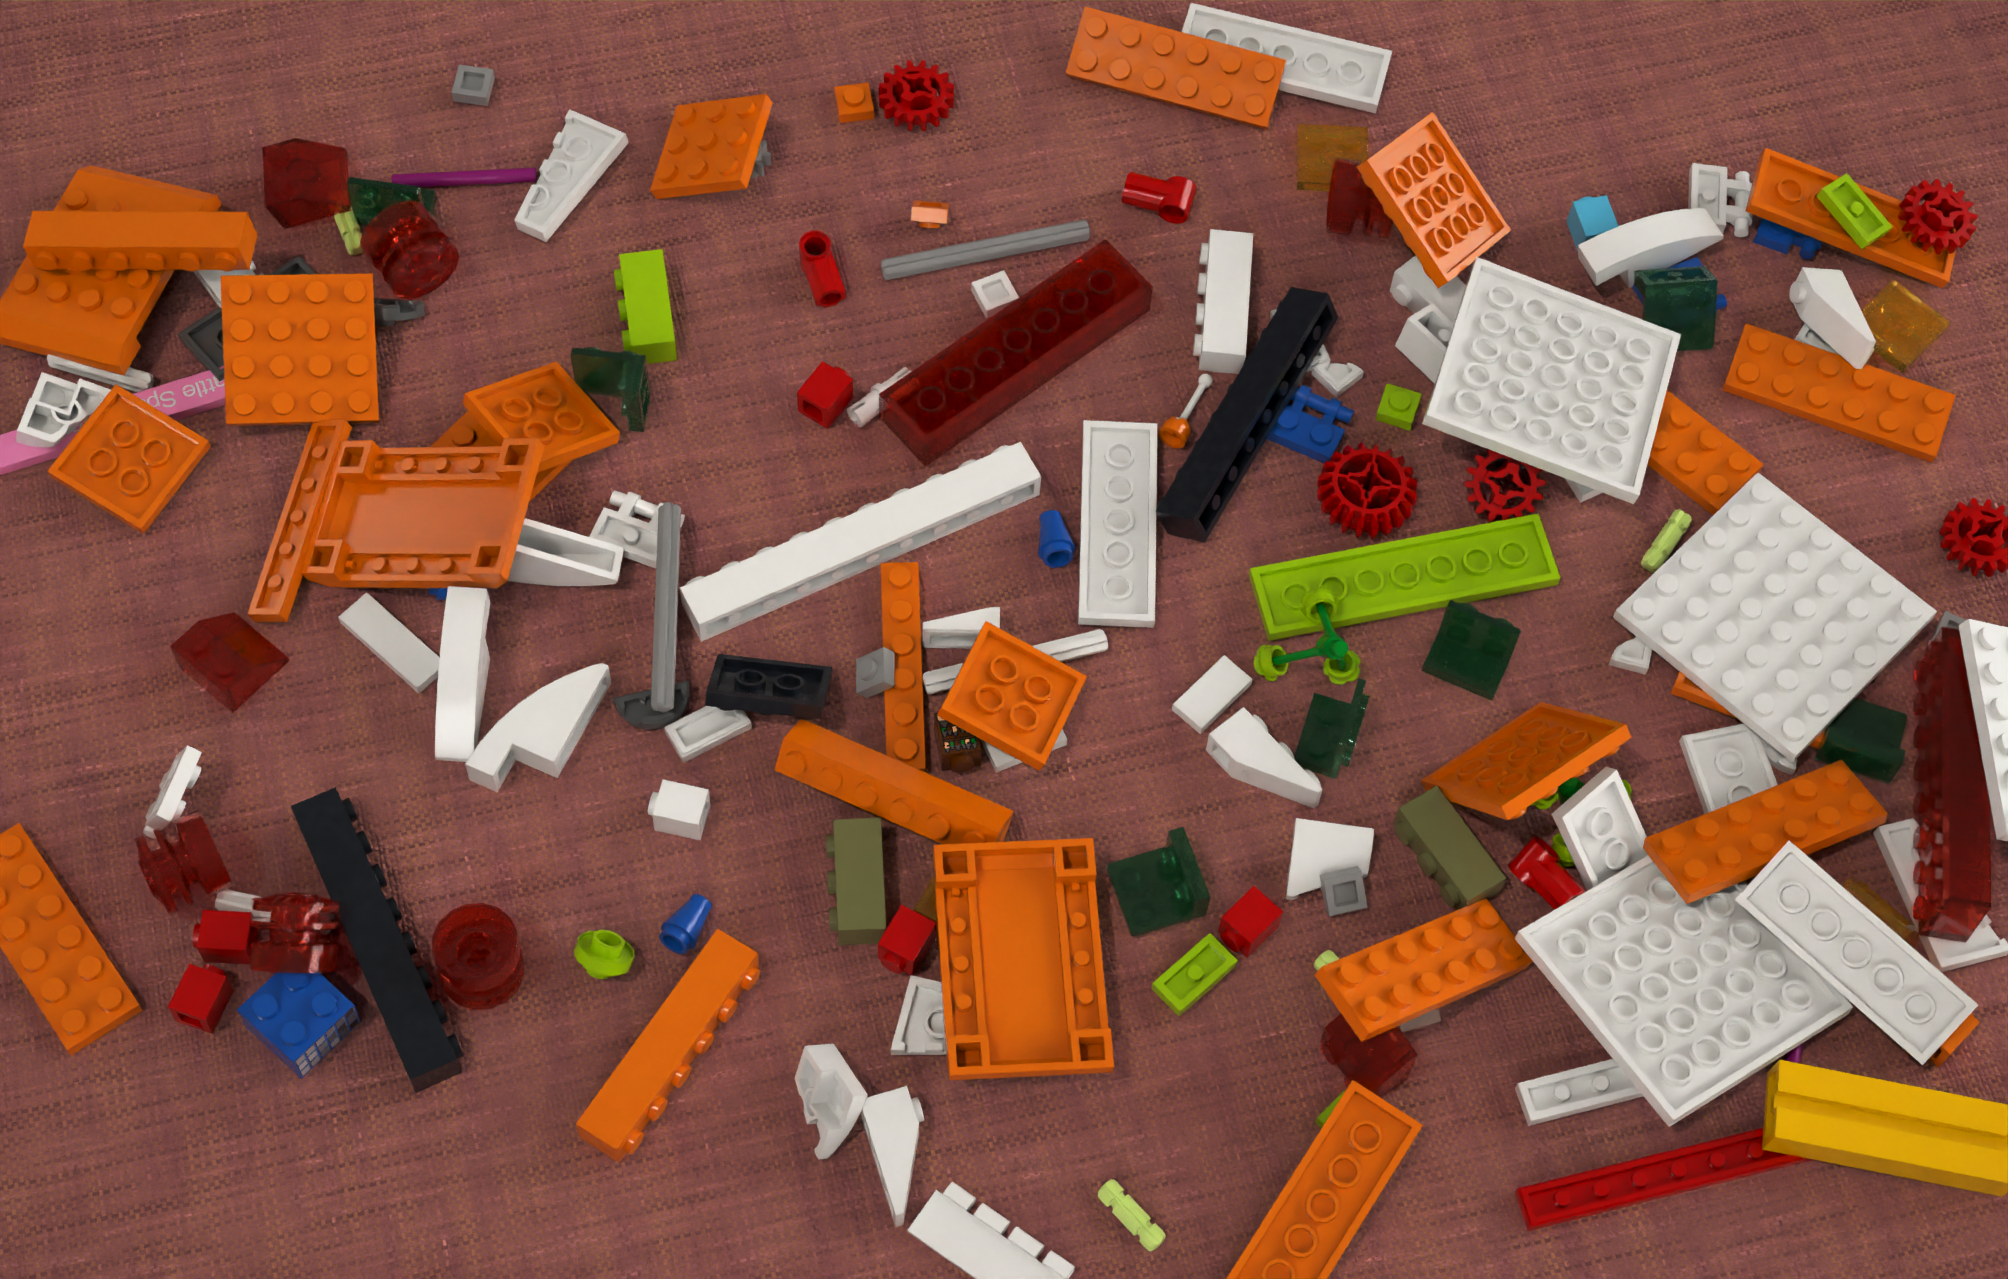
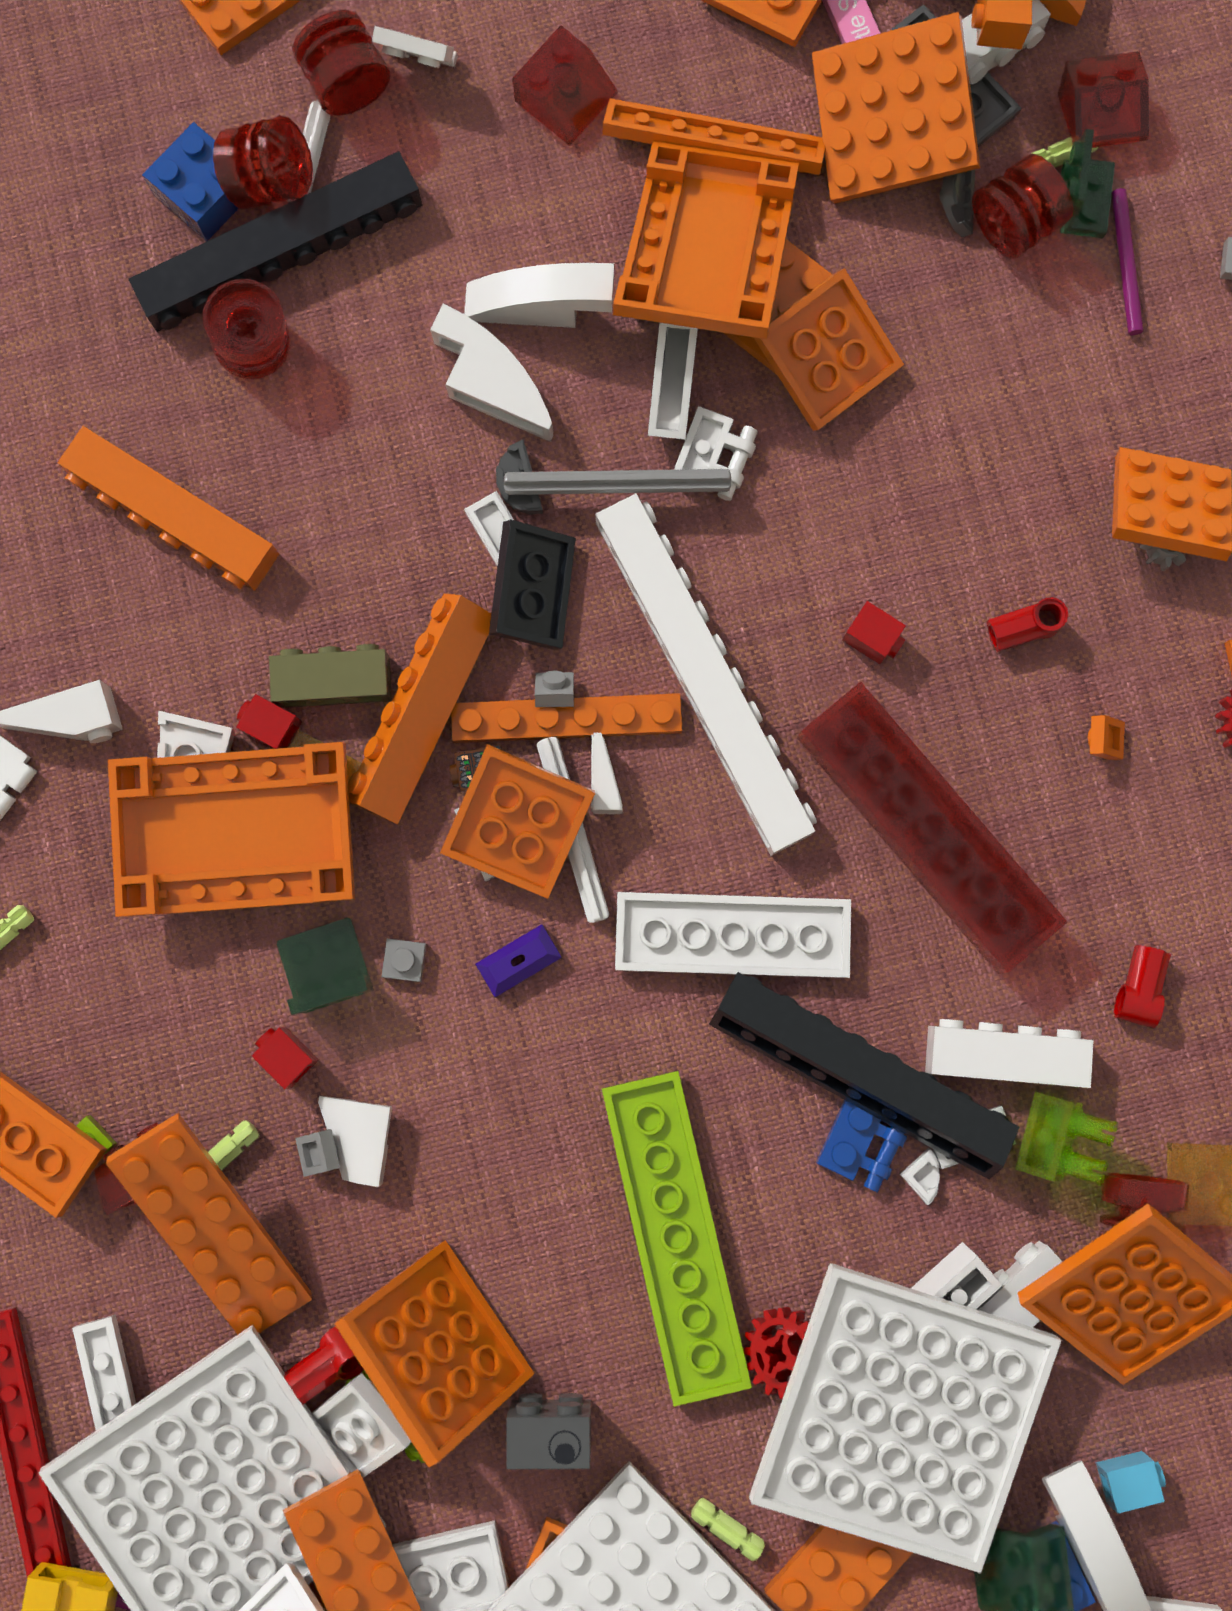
camera: 95 degrees right, 20 degrees up
red brick [168,963,234,1034] -> none
red brick [192,910,258,965] -> none
white tile [338,592,439,694] -> none
white wing [514,109,629,242] -> none
clear green bracket [570,347,651,432] -> none
lime plate [574,930,635,979] -> none
lime brick [614,249,677,366] -> none
white brick [648,779,711,840] -> none
blue cone [659,894,712,954] -> none
white slope [795,1044,868,1160] -> none
white pin [847,367,918,428] -> none
light grey axle [880,219,1090,280] -> none
white plate [971,270,1020,318] -> none
blue cone [1038,510,1075,568] -> none
lime plate [1151,933,1238,1016] -> none
orange hinge [1158,374,1213,449] -> none
white tile [1172,655,1253,734] -> none
white slope [1206,707,1323,808] -> none
lime plant [1254,587,1360,685] -> none
clear green bracket [1294,678,1370,779] -> none
red gear [1316,441,1418,539] -> none
lime plate [1375,383,1422,431] -> none
olive brick [1393,785,1506,910] -> none
clear green bracket [1421,600,1521,701] -> none
white tile [1609,637,1652,675] -> none
none -> light grey plate [381,938,427,982]
none -> dark purple piece [475,924,562,998]
none -> dark grey brick [506,1393,591,1469]
none -> clear neon green brick [1015,1091,1118,1186]

